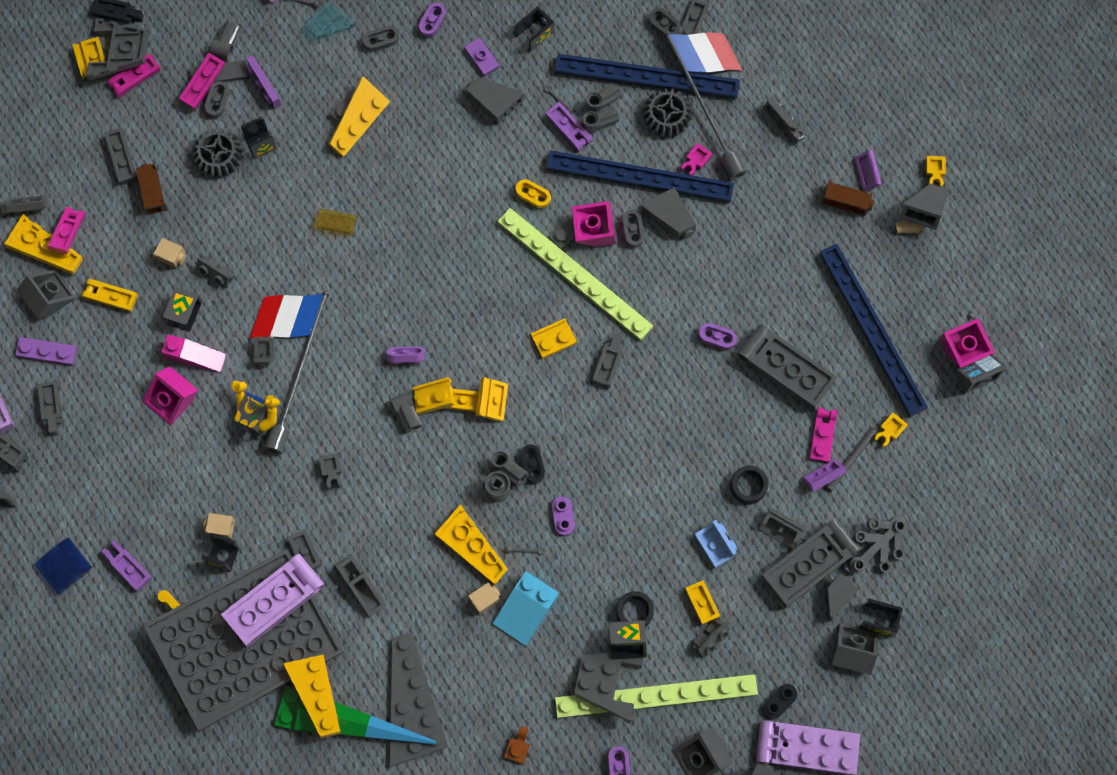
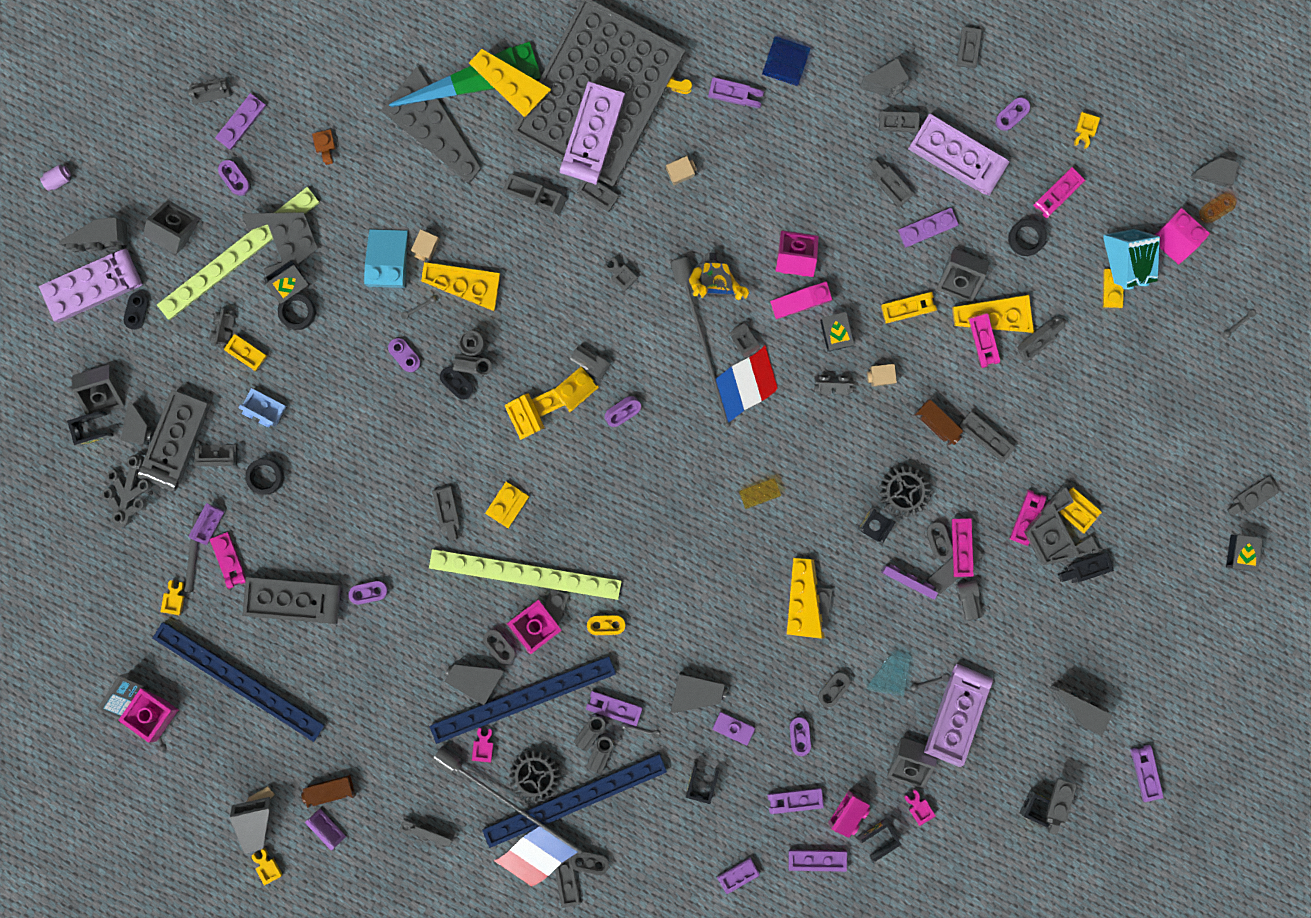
camera: 150 degrees right, 15 degrees up
black piece [201,533,240,572] -> none

